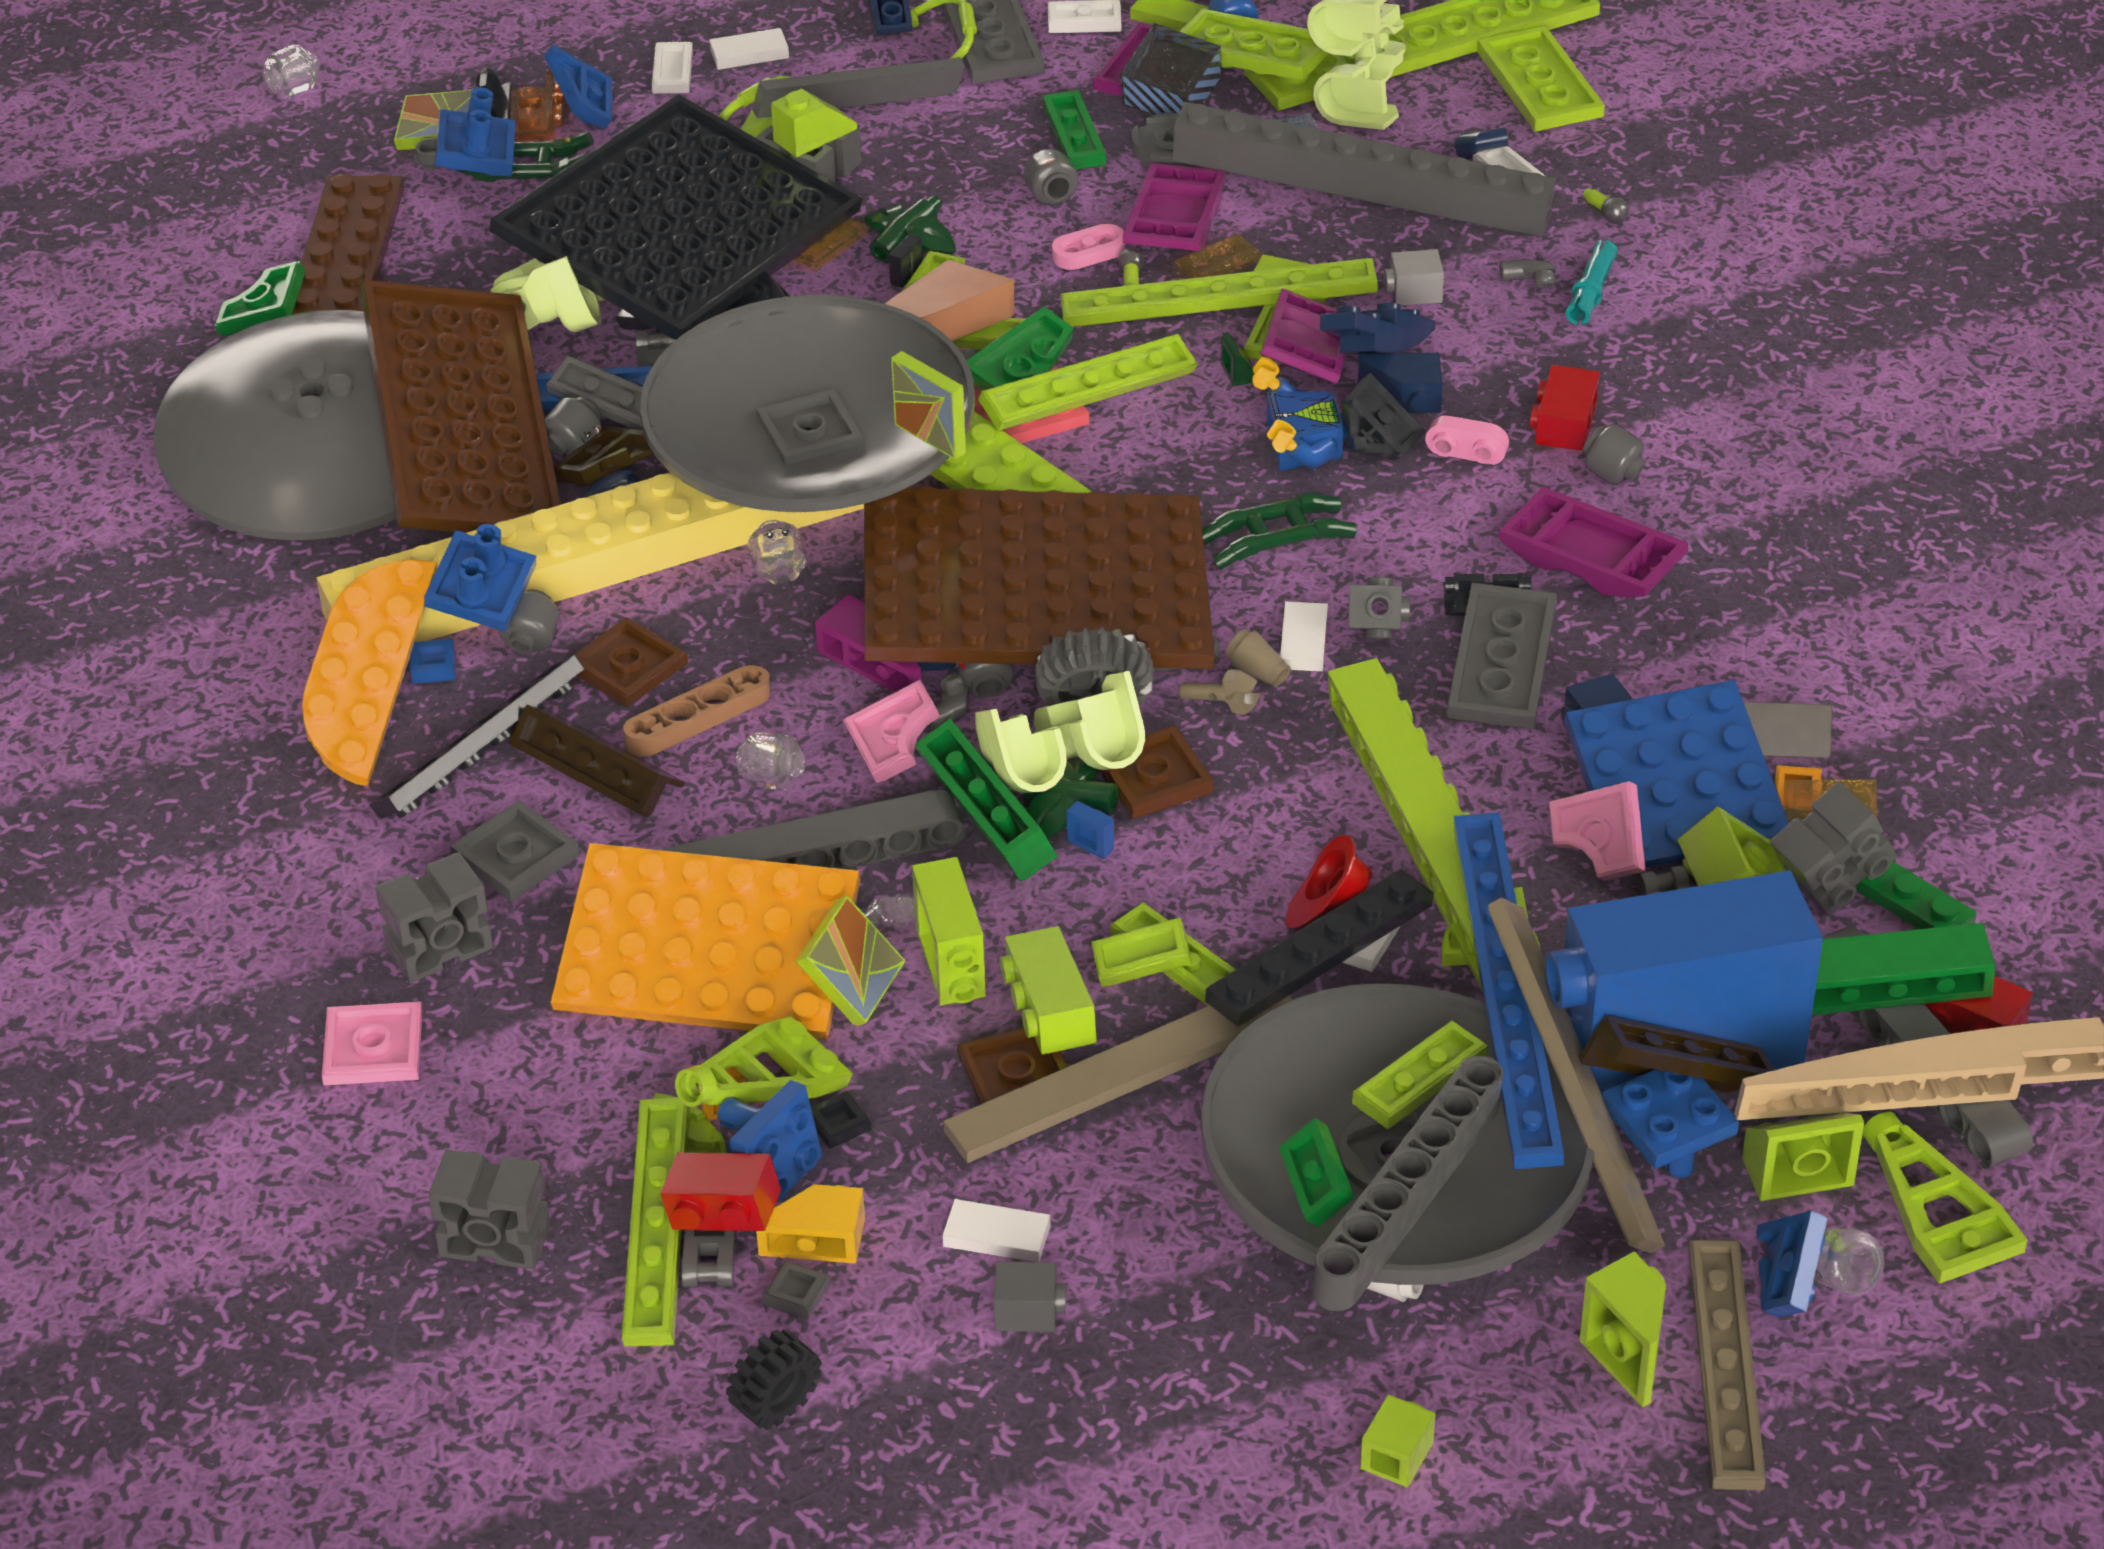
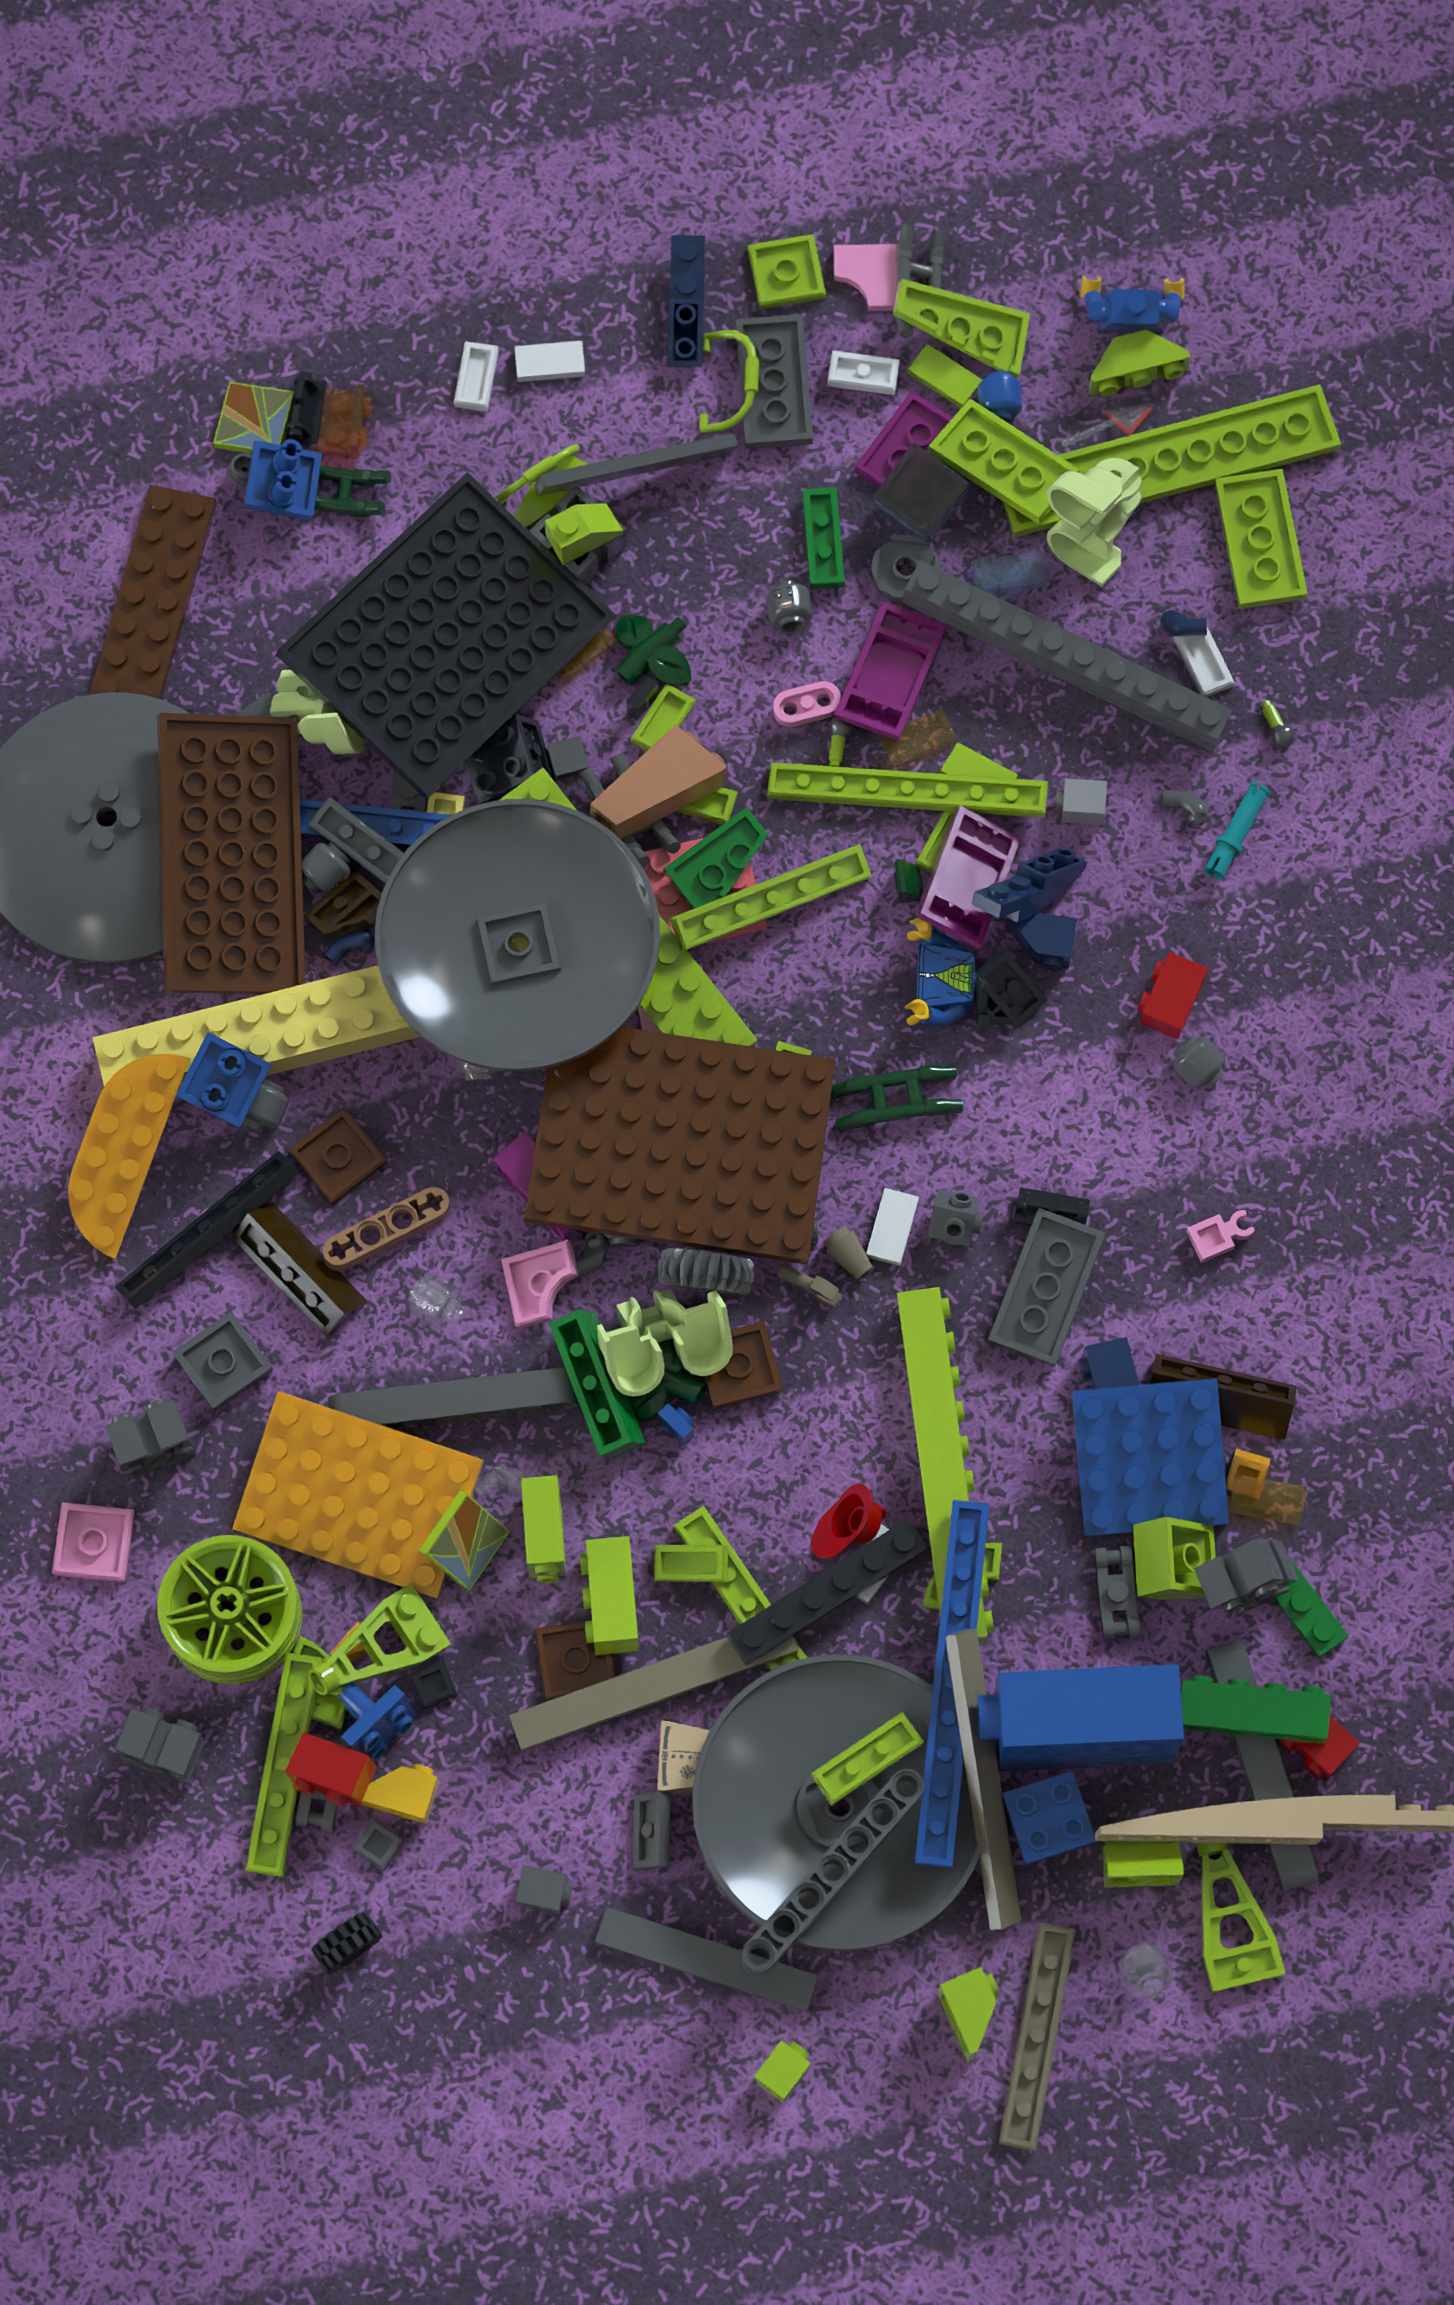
camera: 10 degrees right, 30 degrees up
green tile [215,261,306,336] -> none
clear head [262,44,320,98] -> none
blue plate [410,639,456,684] -> none
blue wing [544,44,612,130] -> none
tile [891,351,966,460] -> none
white tile [943,1199,1050,1262] -> none
green plate [1279,1118,1355,1227] -> none
bright pink plate [1425,416,1509,465] -> none
magenta slope [1499,487,1689,597] -> none
bright pink tile [1549,781,1645,881] -> none
dark brown panel [1579,1015,1775,1093] -> none
blue wing [1756,1210,1828,1318] -> none
none -> lime wheel [157,1535,302,1684]
none -> dark grey tile [595,1907,818,2012]
none -> dark grey plate [633,1791,671,1870]
none -> tan torso [657,1721,710,1795]
none -> bright pink plate [1186,1210,1255,1263]

